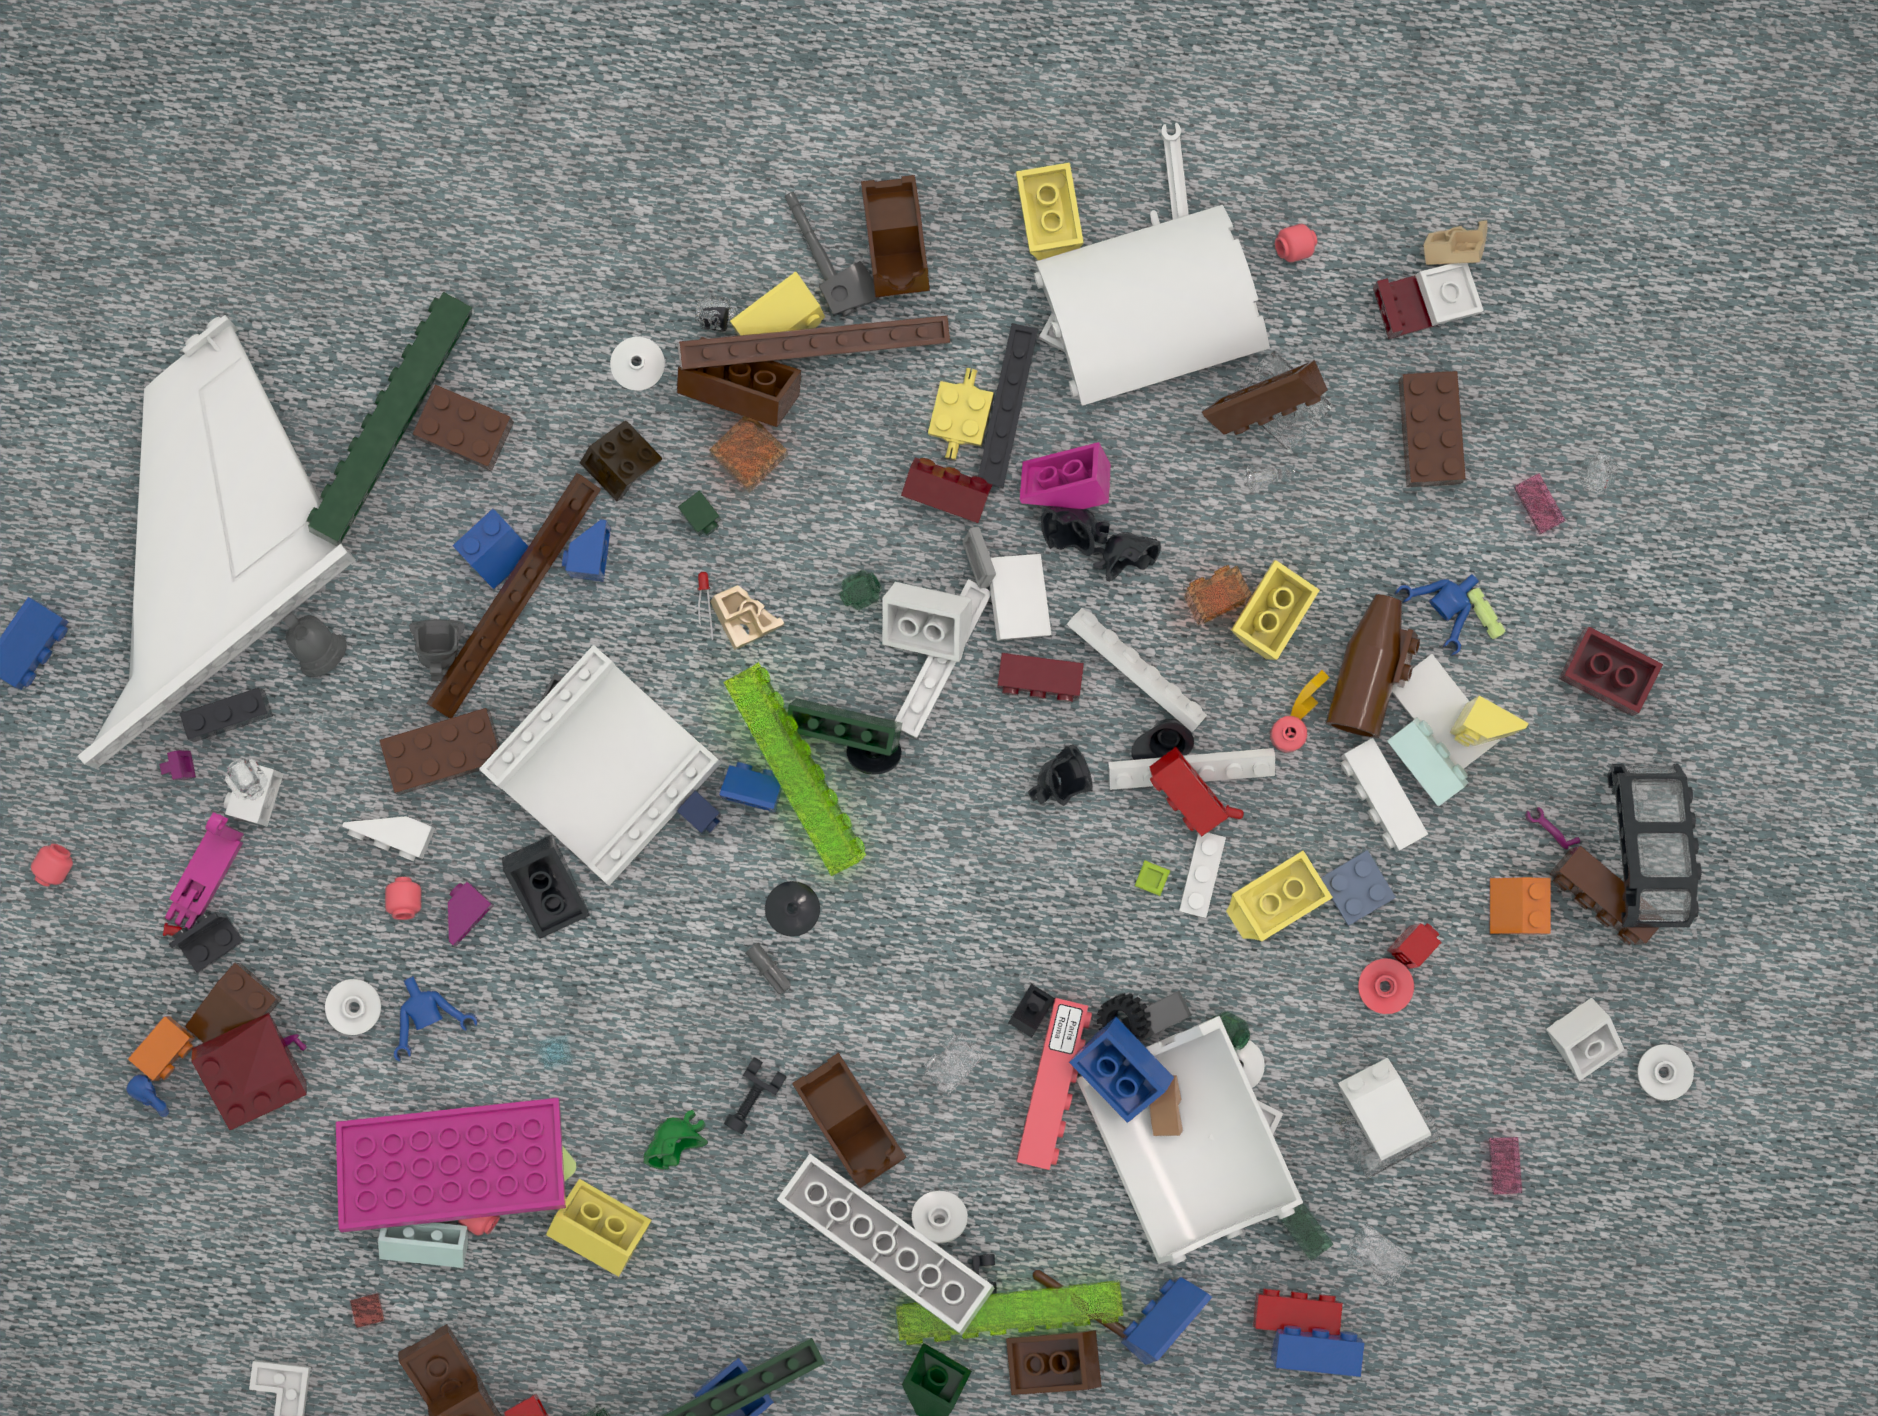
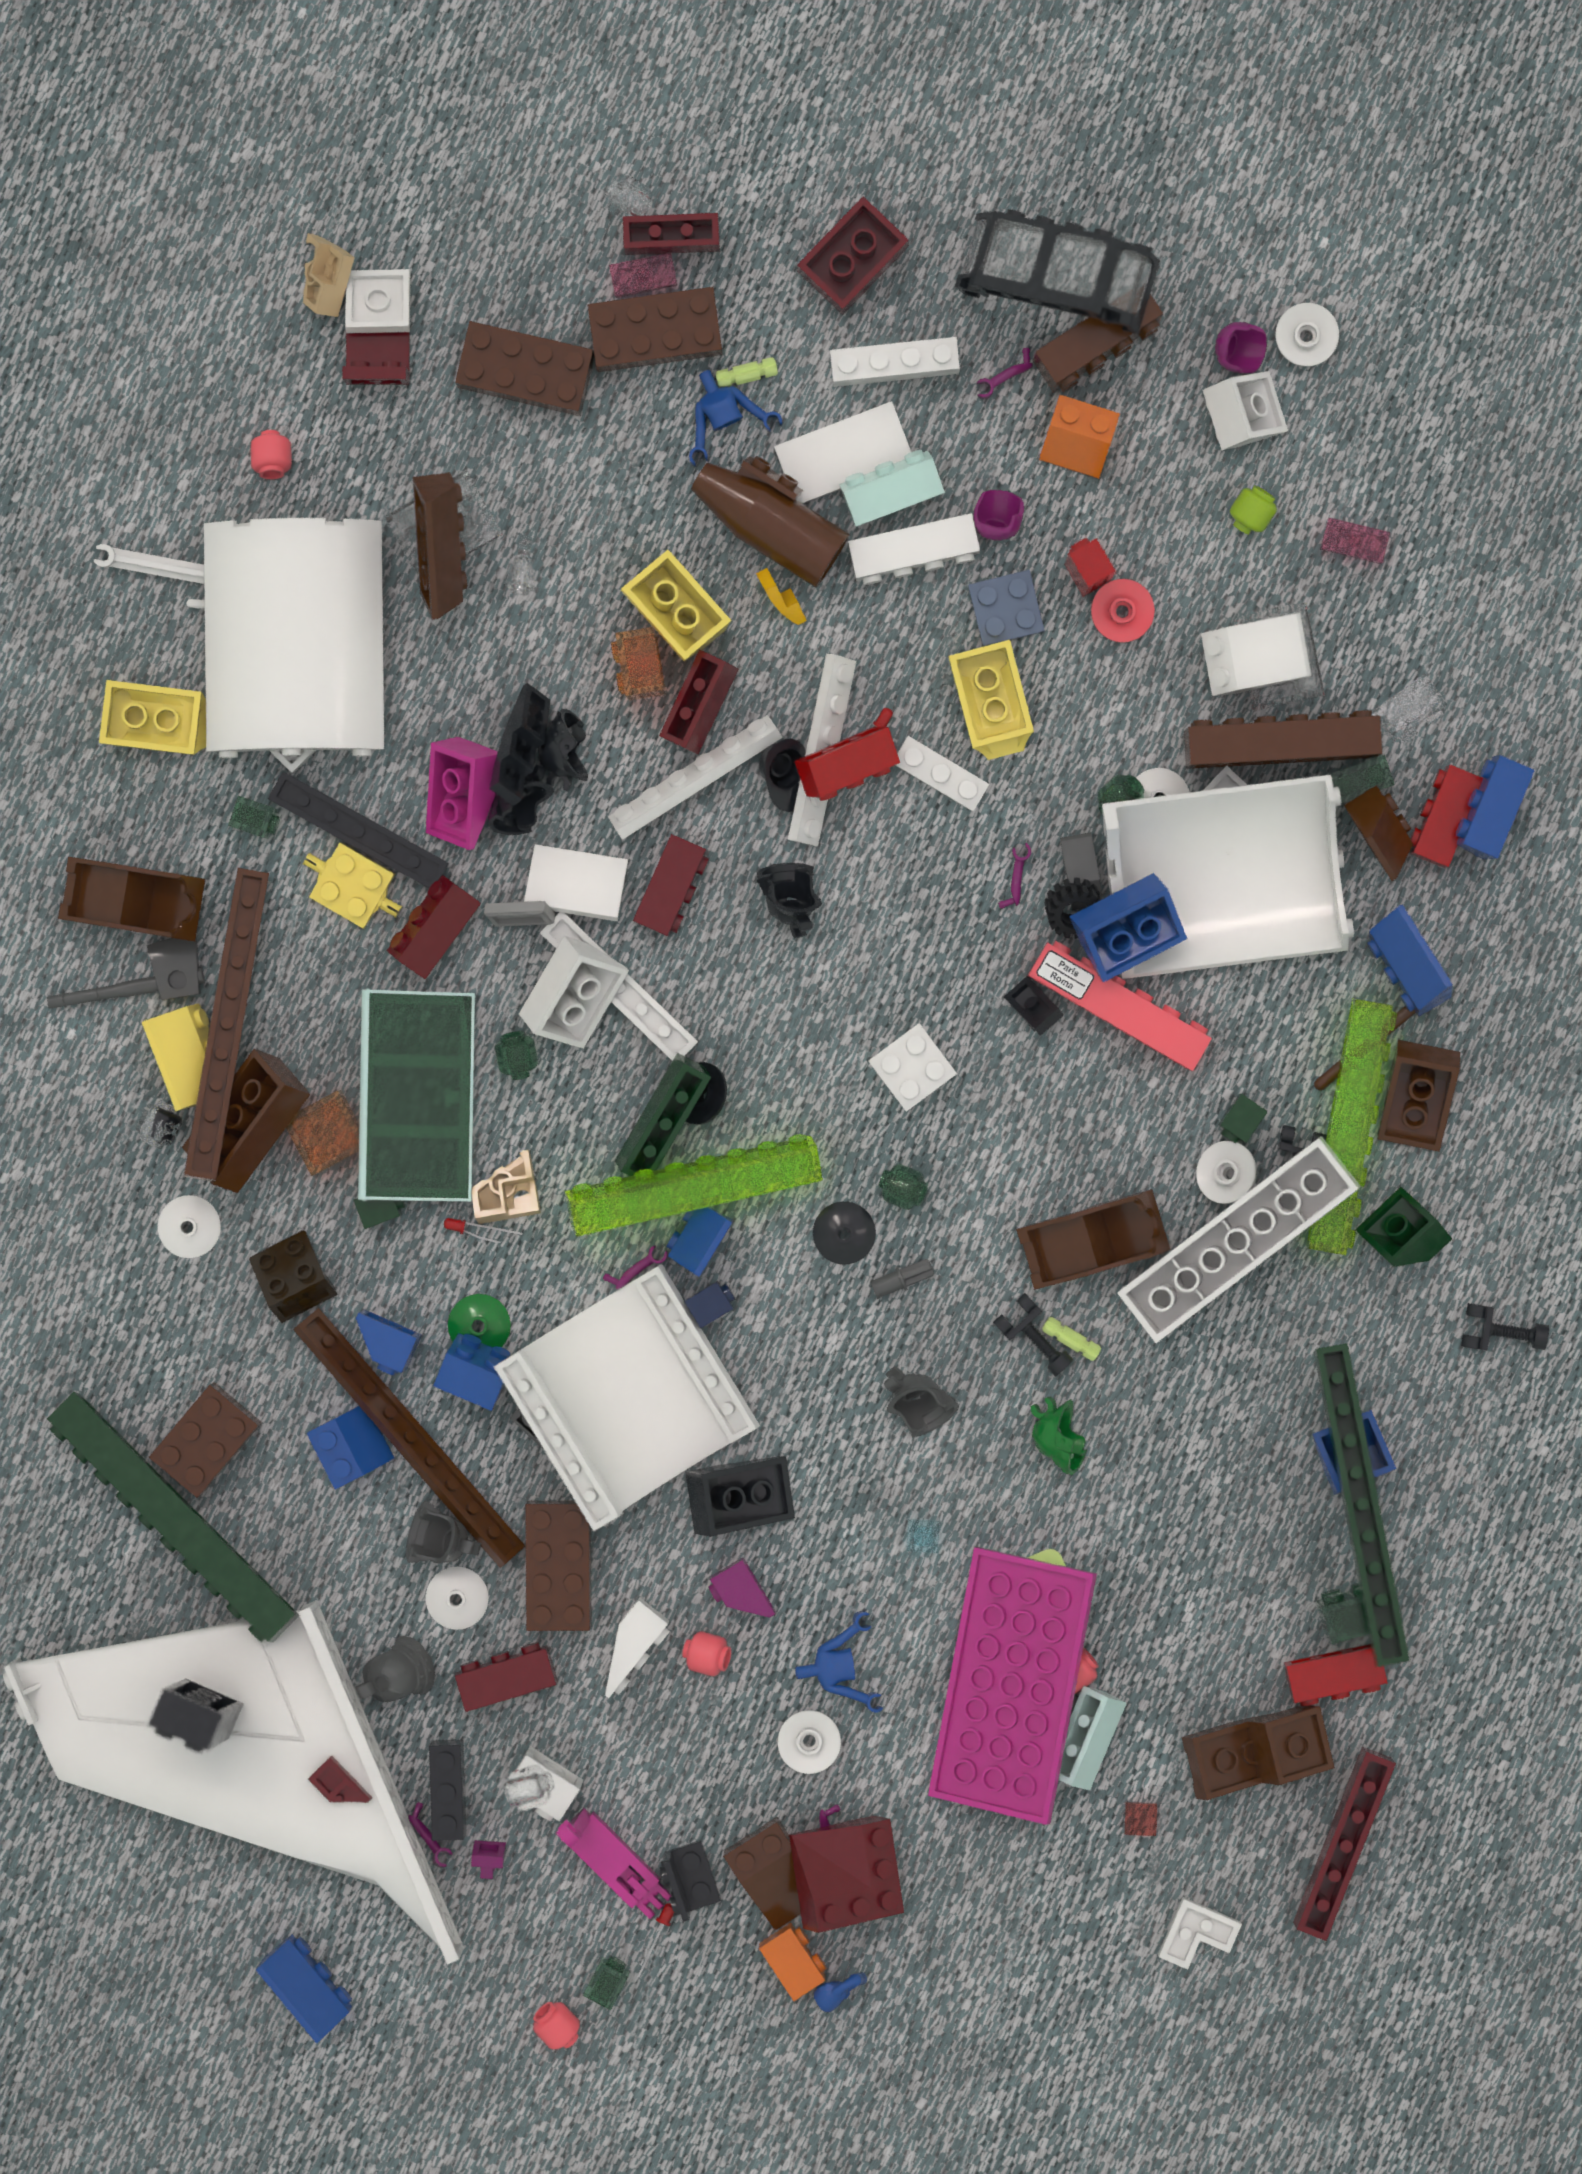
camera: 65 degrees left, 5 degrees up
light yellow slope [546,1179,652,1277] -> none
clear brick [924,1032,986,1096] -> none
lime tile [1134,860,1170,896] -> none
medium nougat slope [1149,1075,1183,1136] -> none
coral head [1270,716,1307,753] -> none
light yellow slope [1450,696,1529,747] -> none
none -> black brick [148,1679,244,1753]
none -> clear green brick [228,796,280,839]
none -> dark red tile [308,1756,372,1803]
none -> clear green door [358,989,475,1202]
none -> magenta piece [408,1802,452,1868]
none -> white dish [426,1567,489,1630]
none -> blue brick [433,1333,511,1411]
none -> green dish [448,1294,511,1347]
none -> dark red brick [455,1642,558,1712]
none -> black slope [489,683,551,806]
none -> clear green brick [583,1956,630,2010]
none -> reddish brown brick [587,287,723,372]
none -> magenta piece [603,1245,668,1289]
none -> dark red brick [623,213,720,255]
none -> dark red brick [659,650,739,755]
none -> white brick [830,337,960,387]
none -> white brick [868,1023,957,1112]
none -> clear green head [879,1164,928,1210]
none -> dark grey helmet [884,1366,959,1438]
none -> magenta hair [973,489,1024,541]
none -> magenta piece [998,843,1031,909]
none -> yellowish green axle [1042,1317,1101,1361]
none -> reddish brown brick [1184,710,1382,769]
none -> magenta hair [1215,322,1267,373]
none -> dark green brick [1218,1094,1268,1144]
none -> lime head [1230,485,1277,535]
none -> reddish brown slope [1344,785,1413,881]

